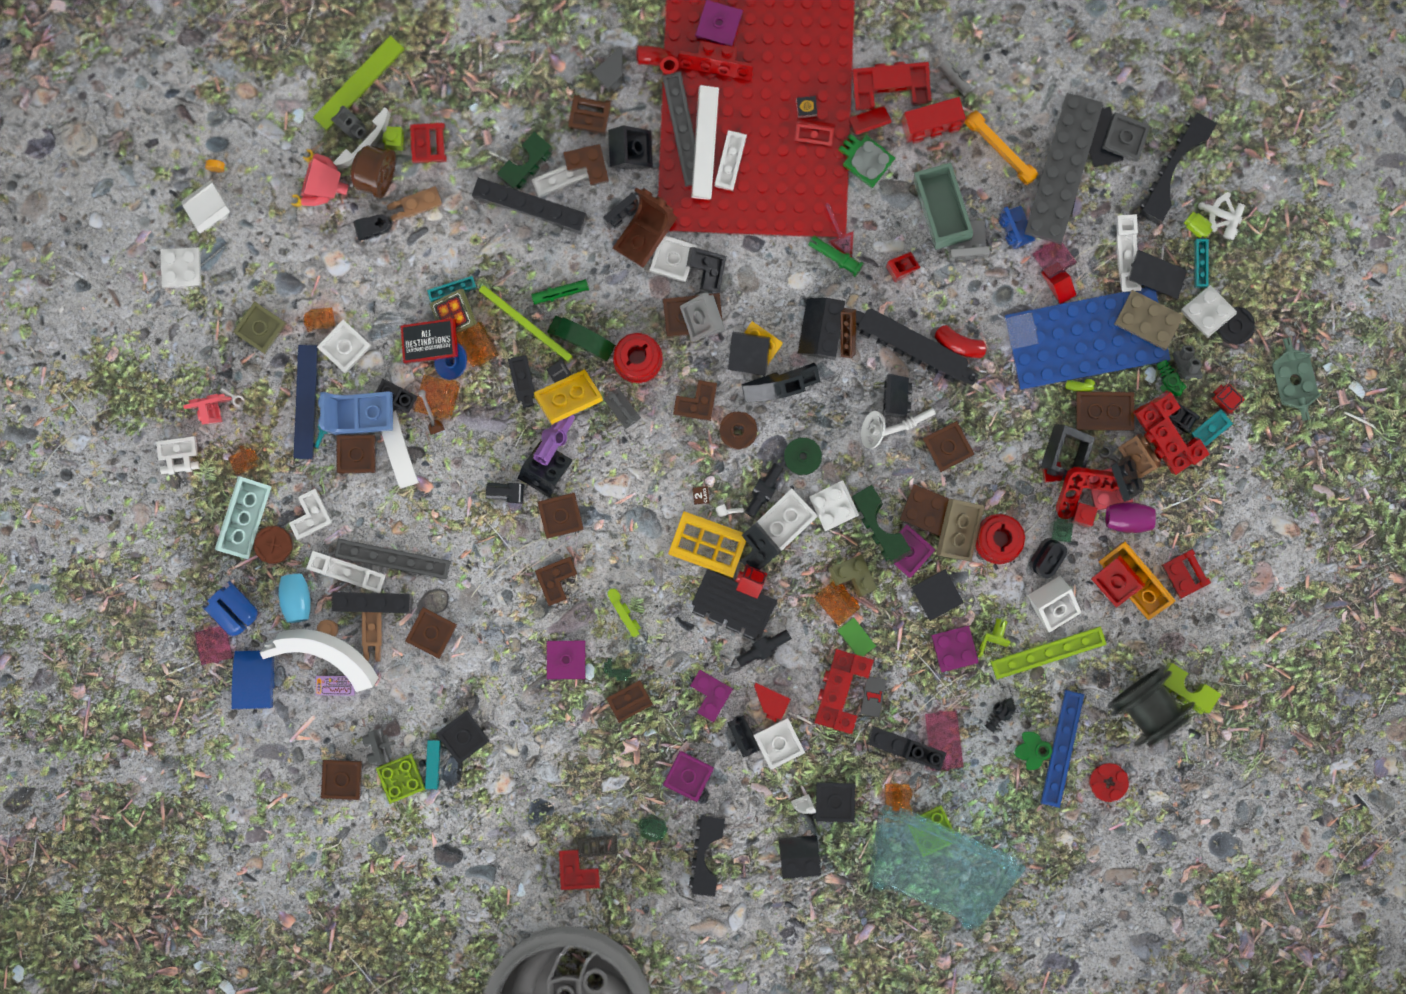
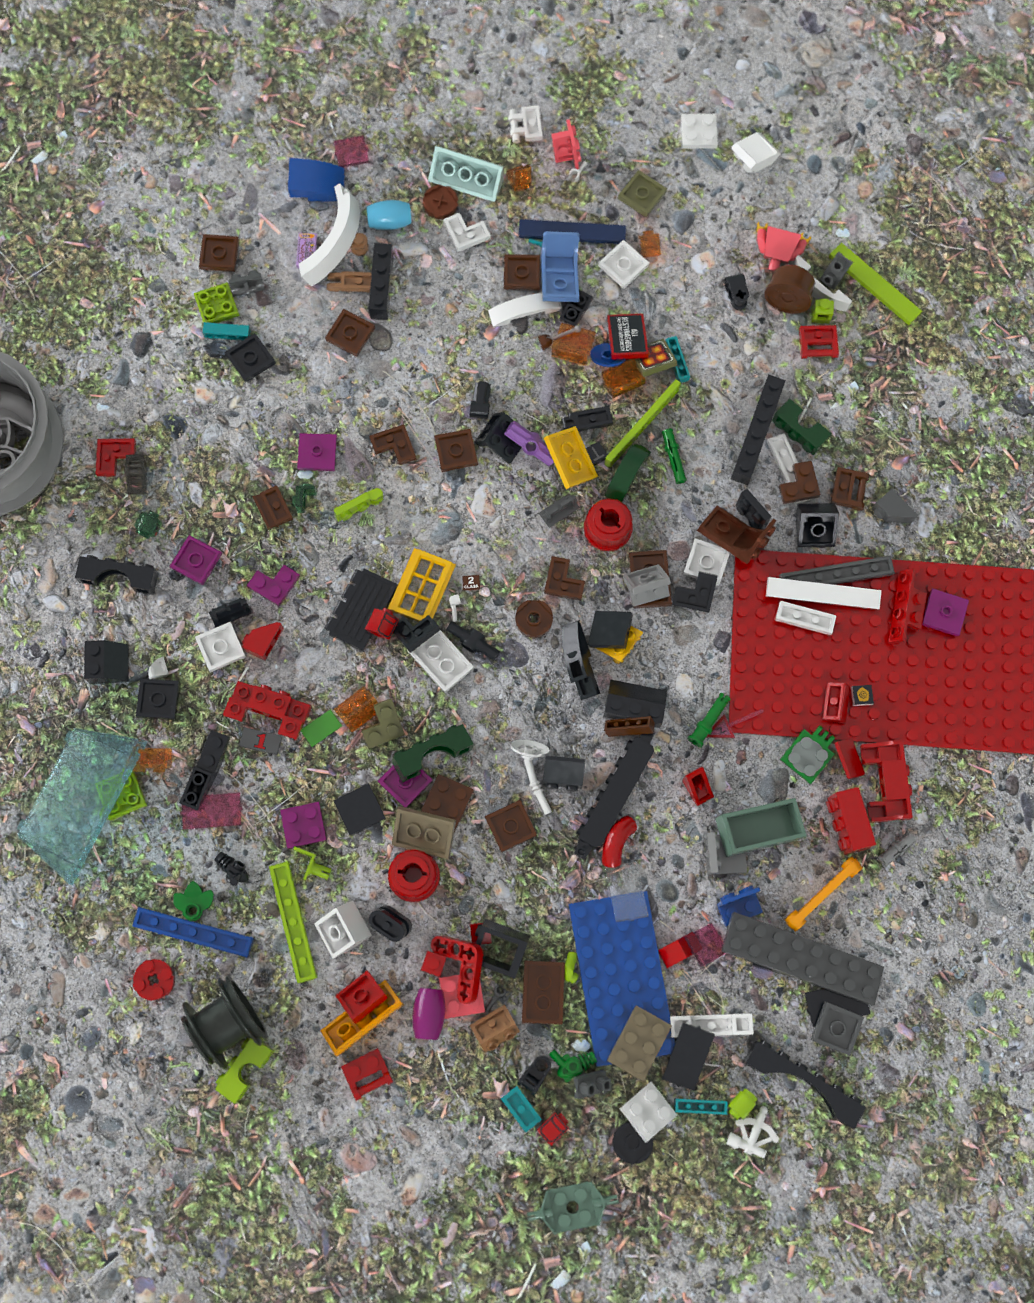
camera: 85 degrees right, 10 degrees down
blue cylinder [201,581,258,636] -> none
light orange tile [205,159,225,173] -> none
white slope [306,551,386,593] -> none
dark grey tile [334,538,451,580] -> none
medium nougat hinge [387,186,443,221] -> none
red cylinder [636,45,679,74] -> none
black pin [736,629,792,667] -> none
dark green plate [784,437,822,475] -> none
white plate [809,481,859,531] -> none
clear green bracket [1050,518,1073,543] -> none
black plate [1111,455,1143,502] -> none
red bracket [1133,390,1209,475] -> none

